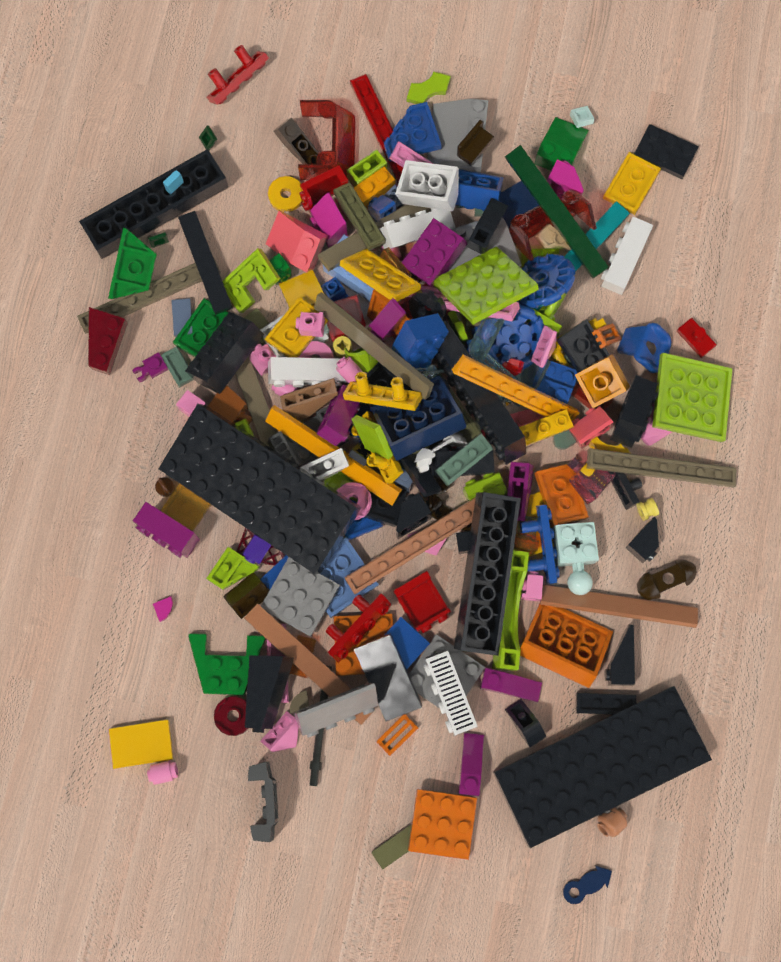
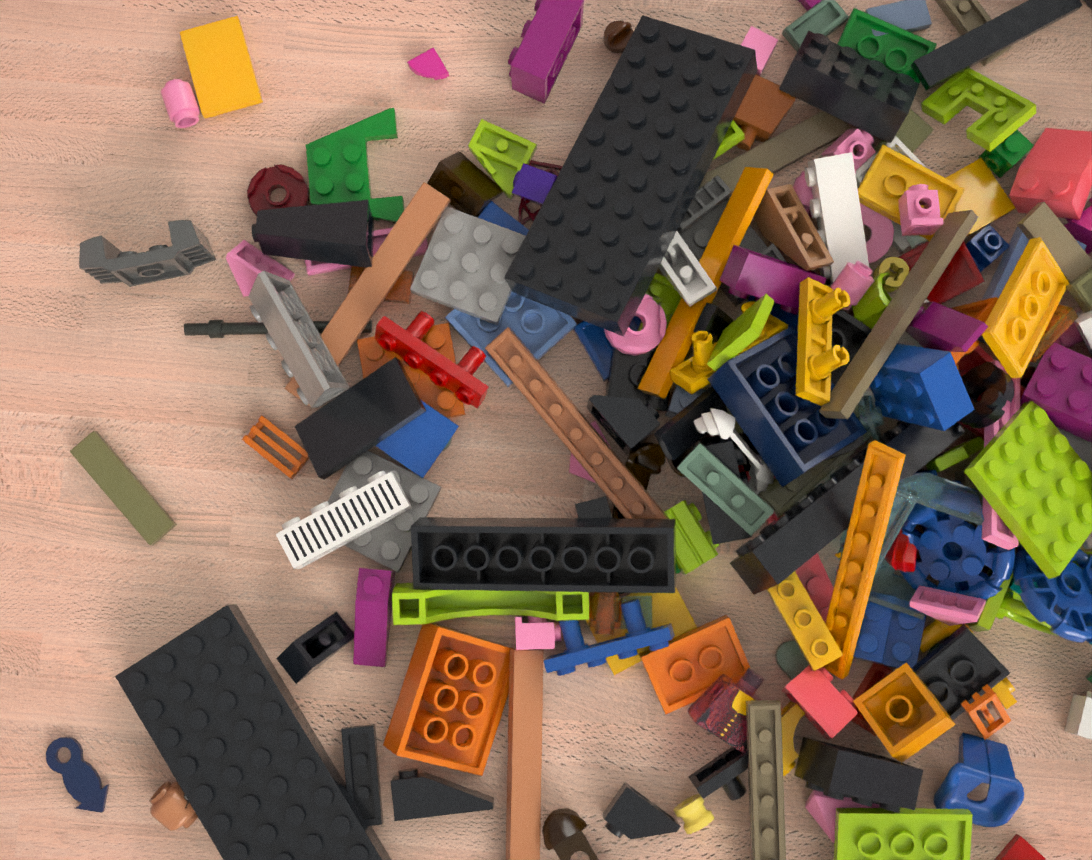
camera: 80 degrees right, 5 degrees up
clear yellow tile [160,483,211,531] -> none
dark tan tile [290,690,309,714] -> none
red panel [393,571,451,633] -> none
orange plate [408,789,477,860] -> none
magenta slope [458,733,484,796] -> none
magenta slope [507,462,534,521] -> none
light aqua brick [553,522,599,595] -> none

